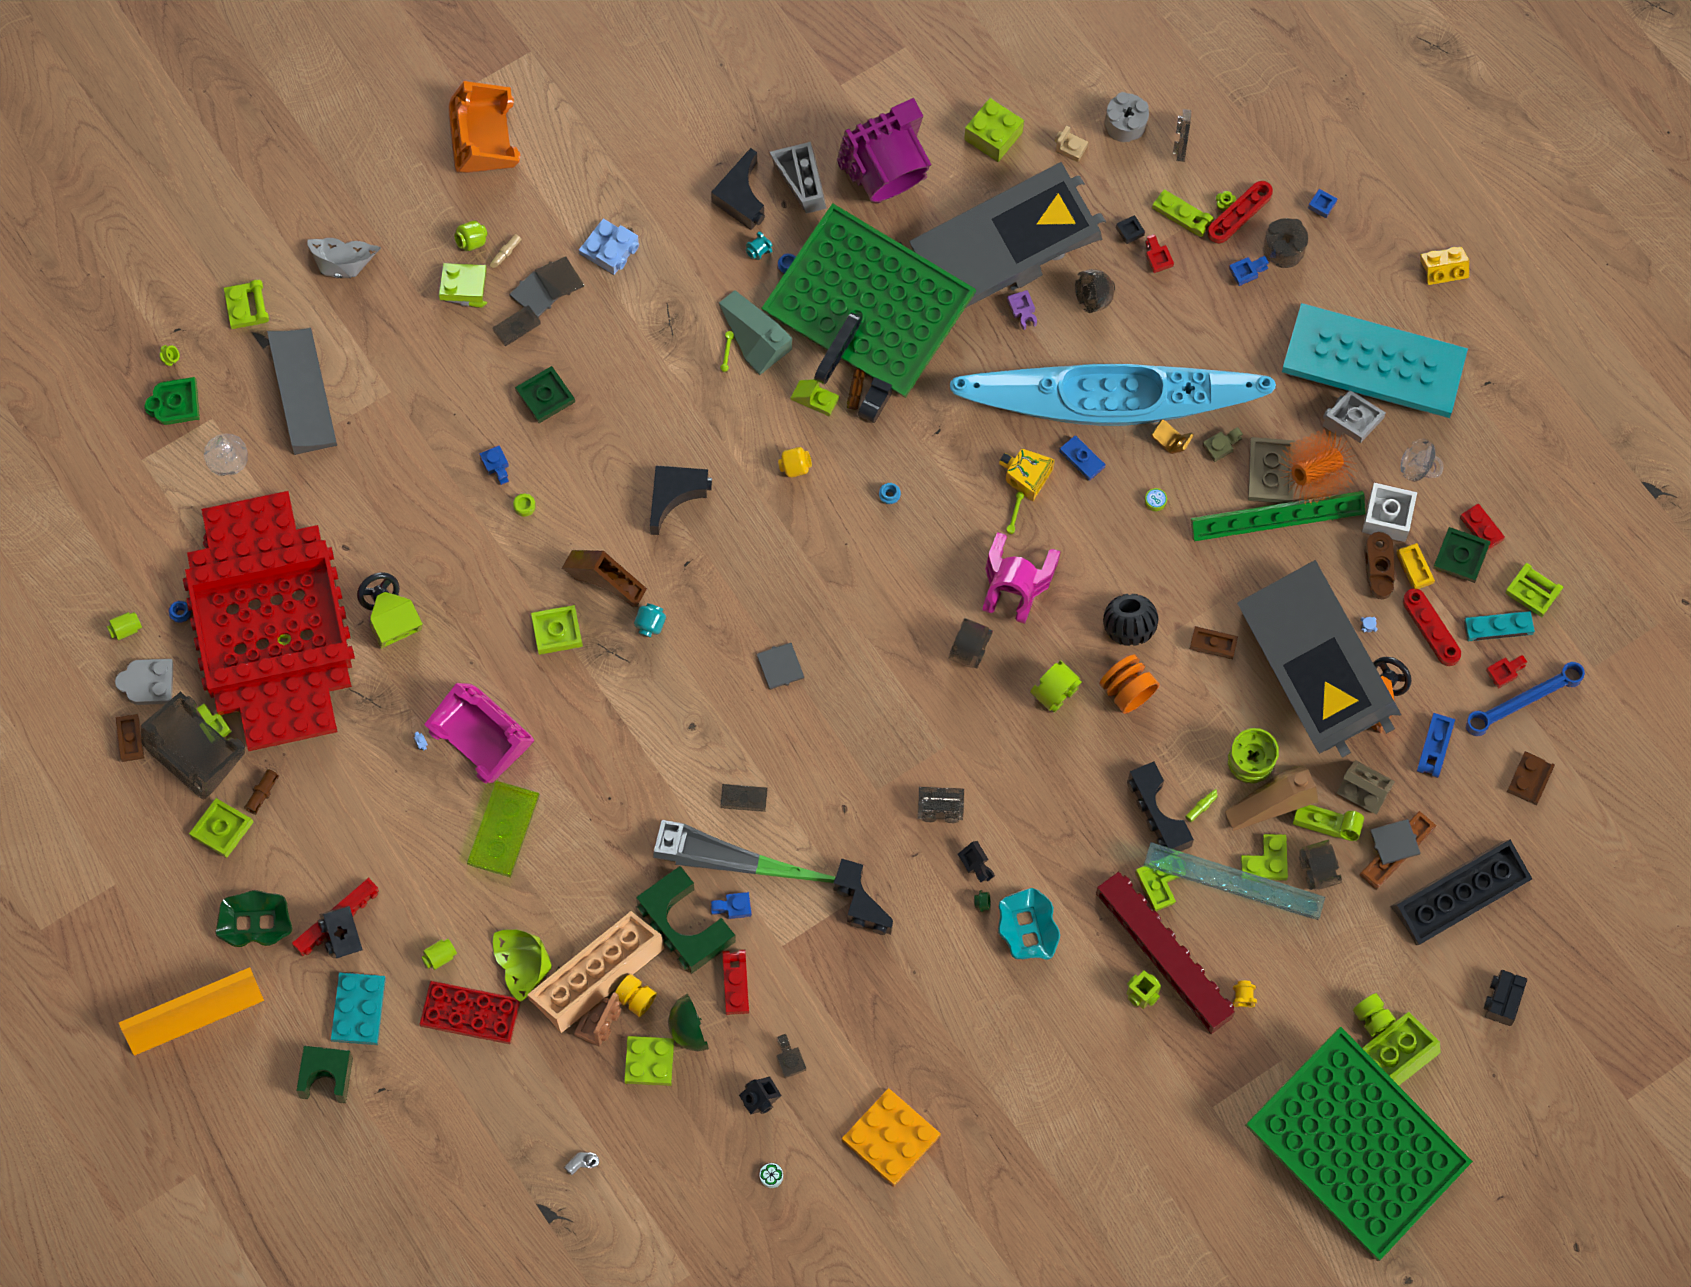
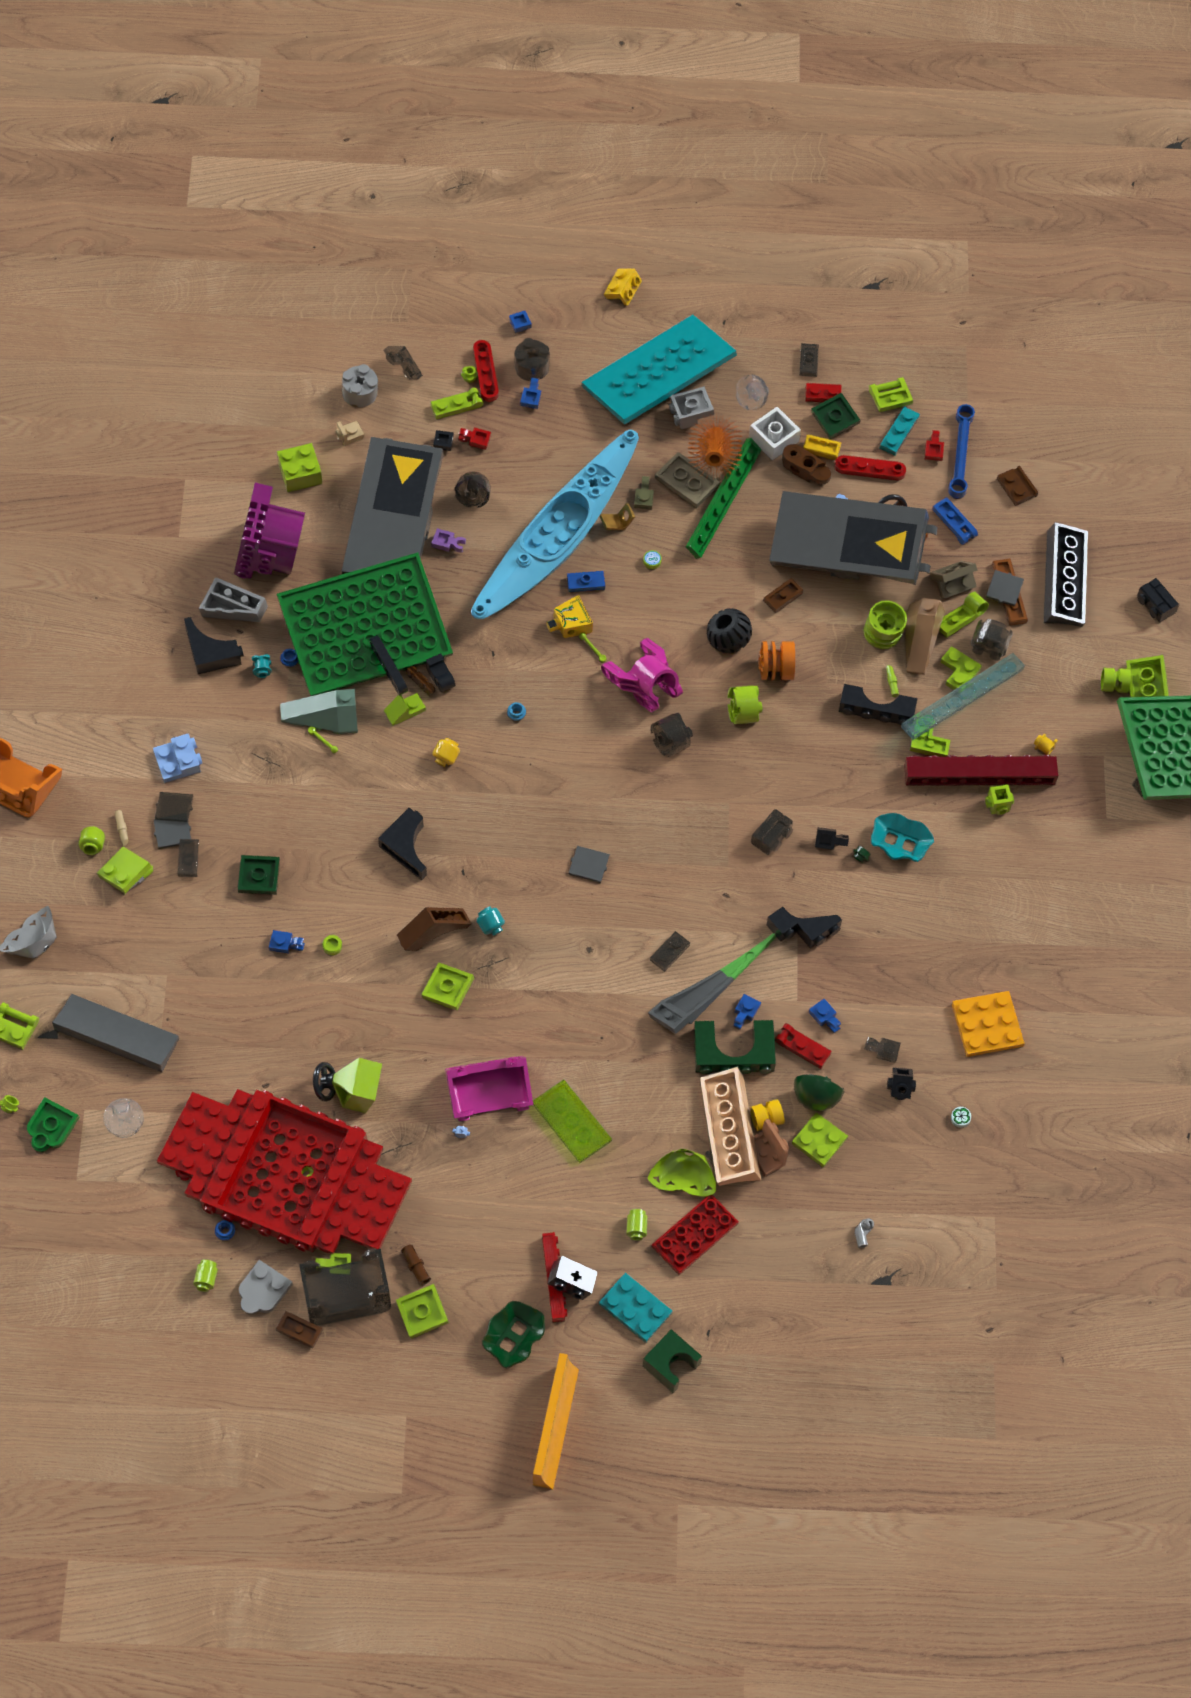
camera: 55 degrees left, 5 degrees down
none -> clear smoke plate [799,343,819,377]
none -> blue plate [809,998,841,1033]

